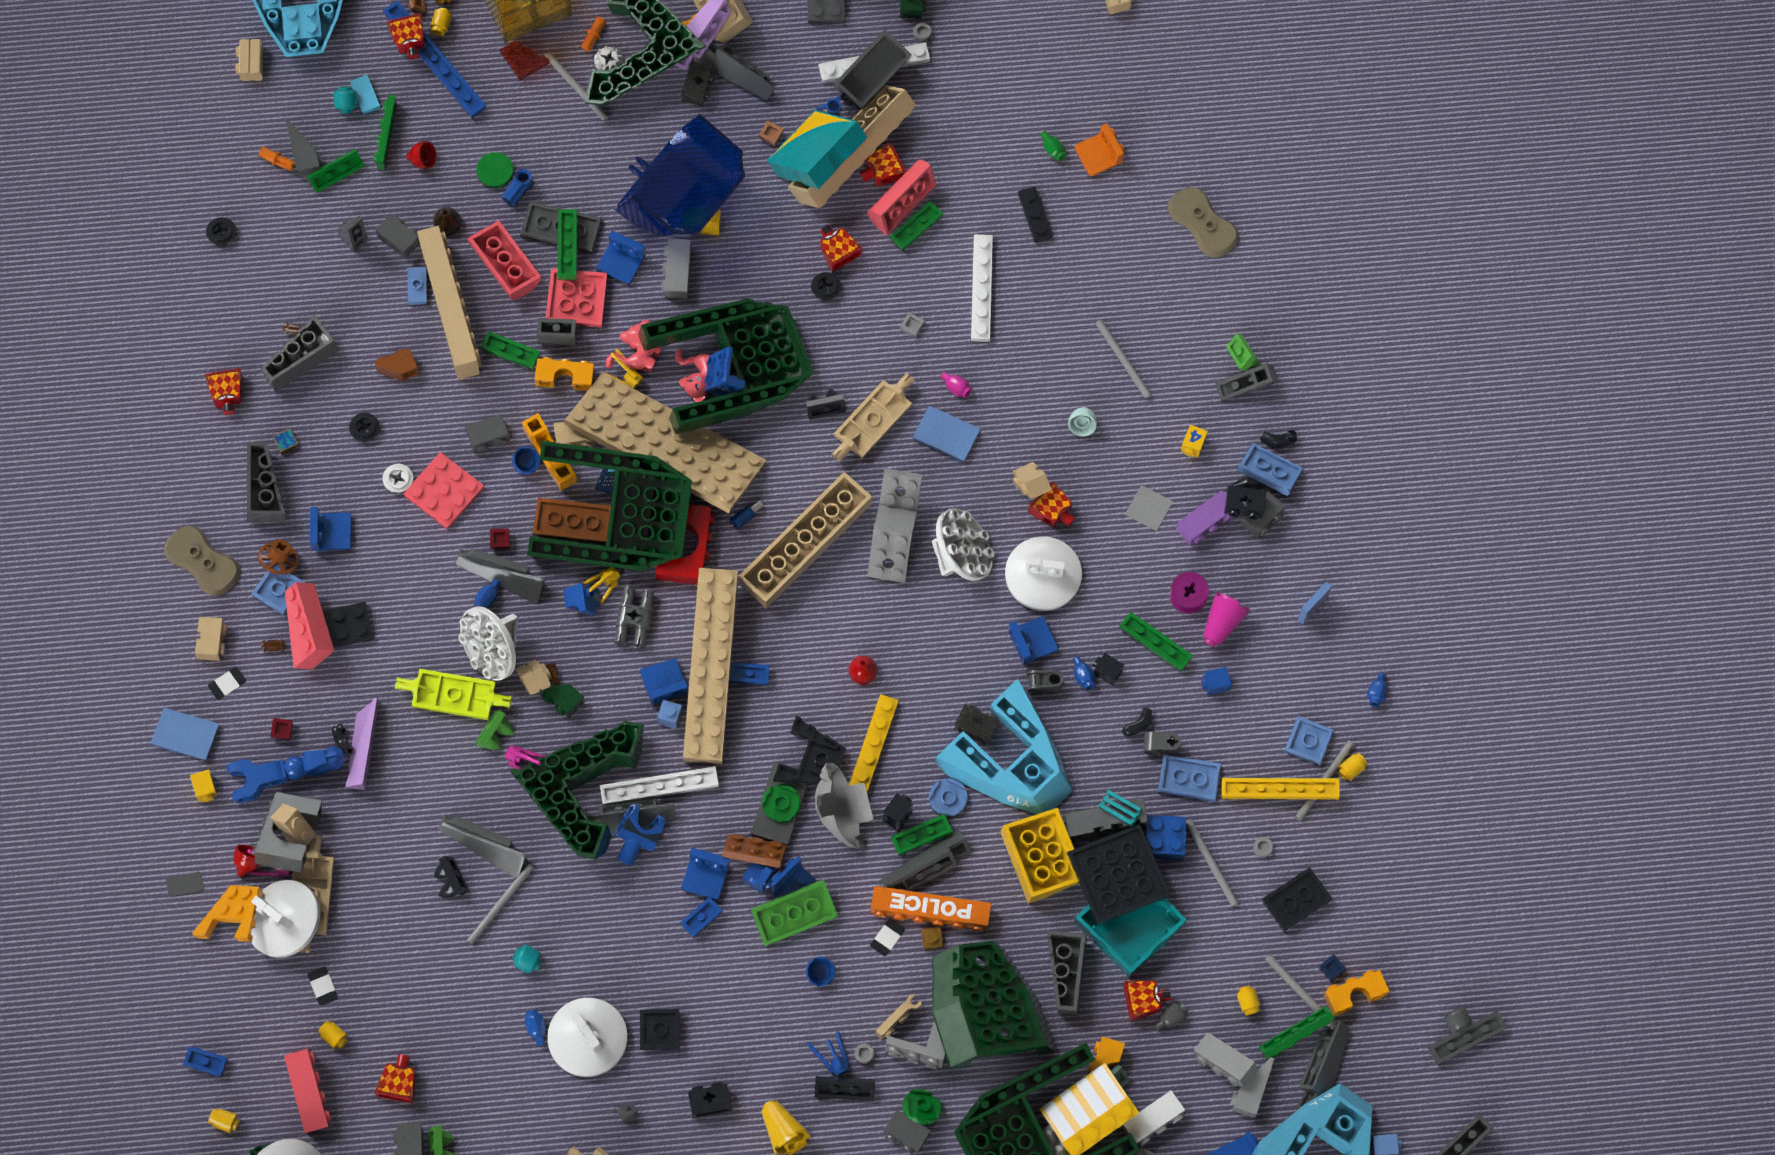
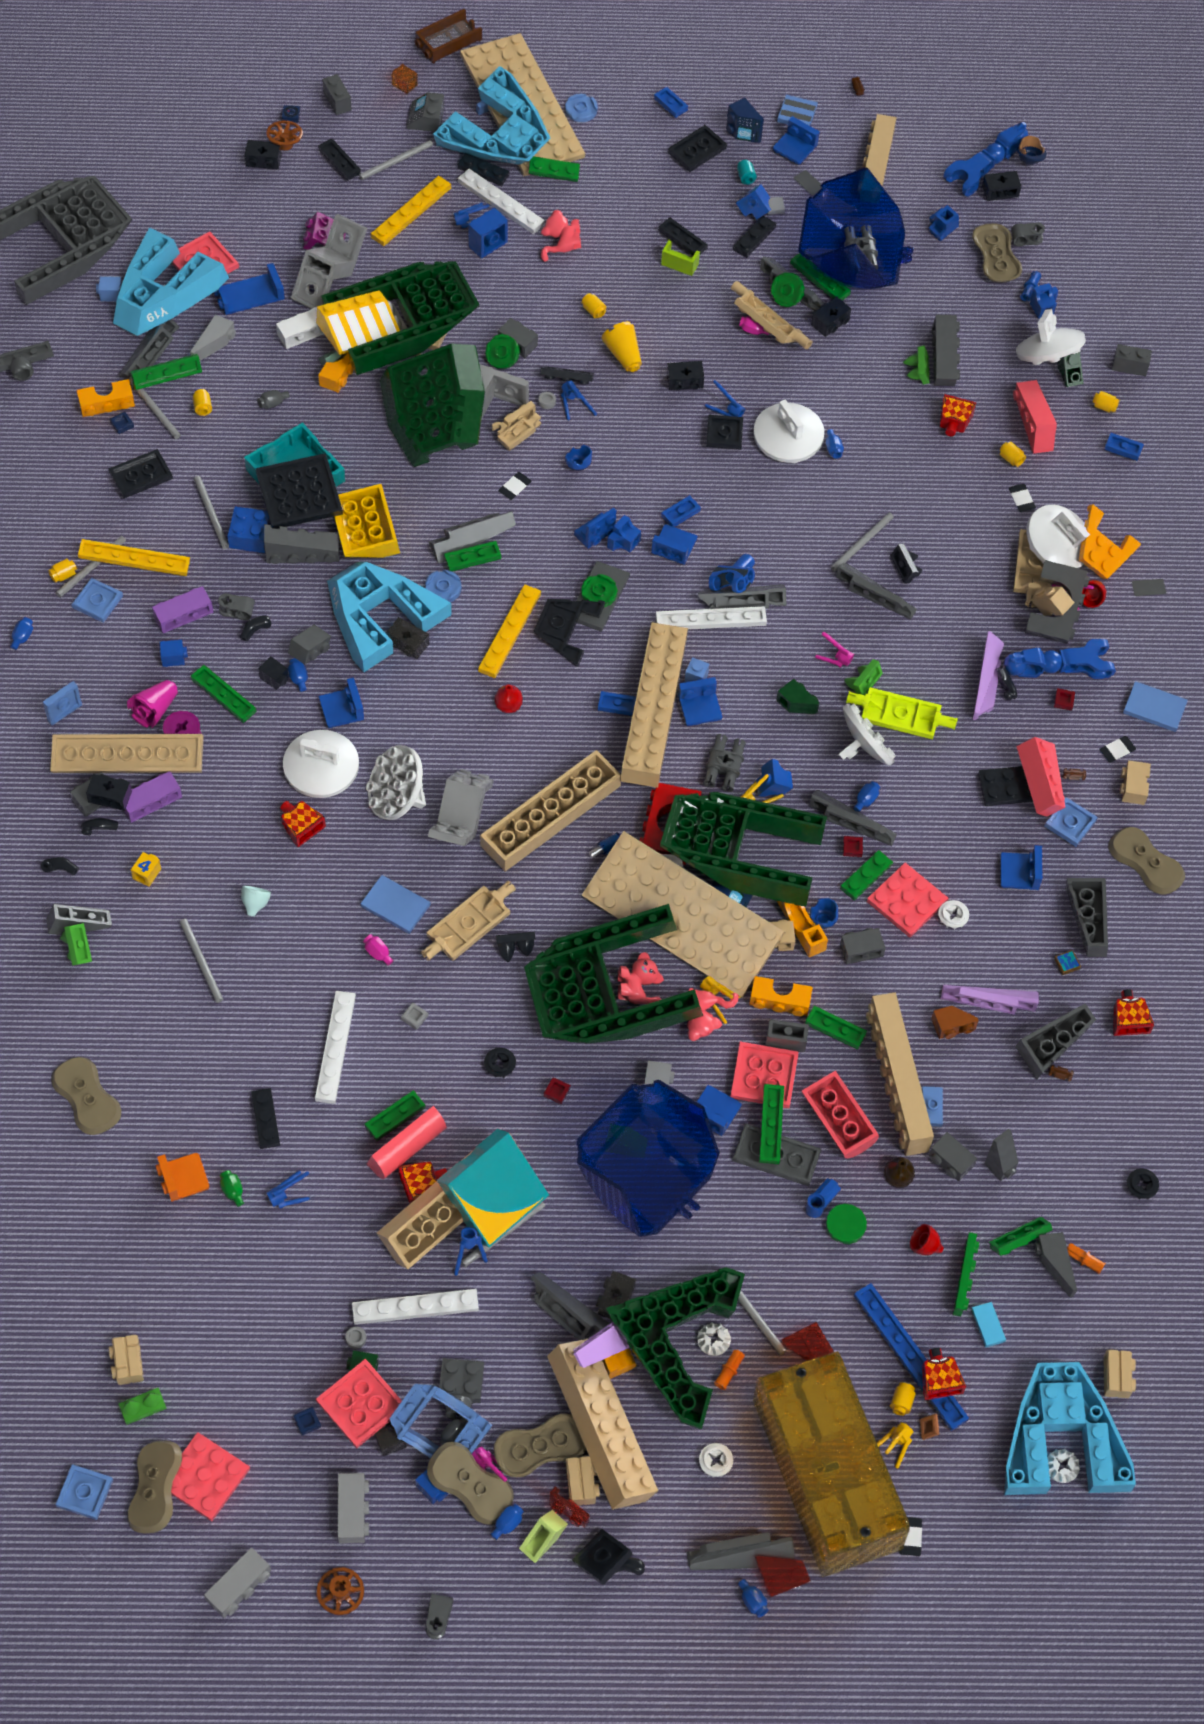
camera: 175 degrees left, 10 degrees down
yellow brick [190,769,217,802] -> none
dark orange wheel [257,539,299,574] -> none
teal head [333,86,358,114] -> none
black gear [349,413,380,443] -> none
dark green wedge [510,721,644,859] -> none
teal head [512,944,542,974] -> none
tan brick [516,660,552,695] -> none
dark orange plate [532,498,611,544] -> none
reddish brown piece [546,663,559,685] -> none
dark grey piece [614,1104,638,1122] -> none
blue bracket [705,347,745,396] -> none
dark orange plate [722,834,786,868] -> none
bright green plate [750,879,838,946] -> none
nougat plate [759,121,784,146] -> none
light grey animal [815,763,874,849] -> none
red torso [820,225,862,273] -> none
dark grey piece [833,30,912,111] -> none
orange brick [870,886,991,932] -> none
black brick [883,793,913,832] -> none
pearl gold plate [921,927,943,950] -> none
tan brick [1013,462,1051,499] -> none
dark grey piece [1027,670,1064,693] -> none
dark grey wedge [1047,930,1087,1017] -> none
teal tile [1098,789,1142,827] -> none
torso [1123,981,1171,1022] -> none
light grey sticker [1125,485,1173,531] -> none
medium blue tile [1157,754,1221,802] -> none
light grey brick [1194,1032,1258,1088] -> none
medium blue tile [1237,443,1304,496] -> none
light grey tile [1253,837,1273,858] -> none
none -> tan plate [50,734,203,773]
none -> medium lavender brick [152,586,213,633]
none -> blue plant [266,1170,310,1209]
none -> dark grey brick [288,624,331,665]
none -> tan plate [497,413,541,451]
none -> dark red plate [544,1077,571,1105]
none -> blue plant [705,380,746,417]
none -> green plate [840,850,893,901]
none -> lavender wedge [940,985,1039,1015]

